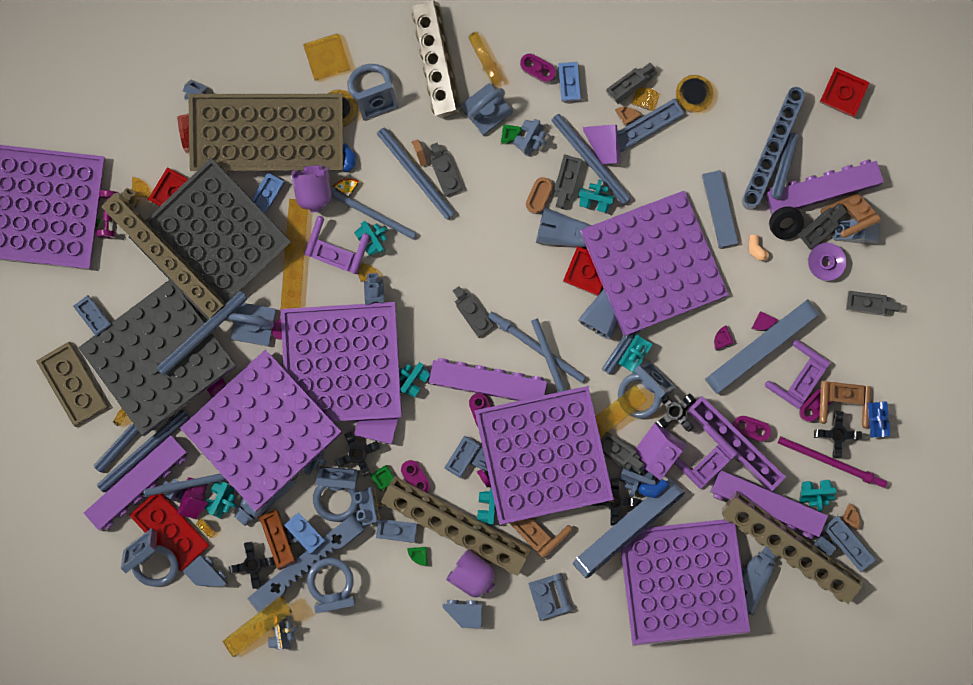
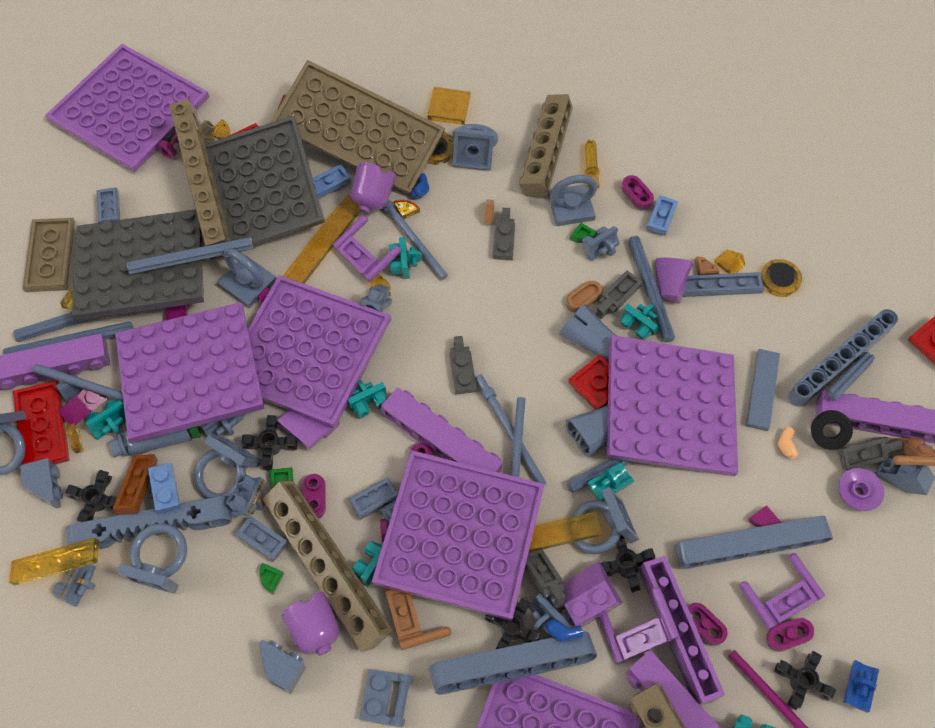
camera: 25 degrees right, 20 degrees down
sand blue axle [377,128,454,219] -> none
dark grey hinge [606,63,657,104] -> none
magenta tile [714,325,734,351] -> none
medium nougat plate [819,381,871,428] -> none
dark grey hinge [846,291,901,315] -> none

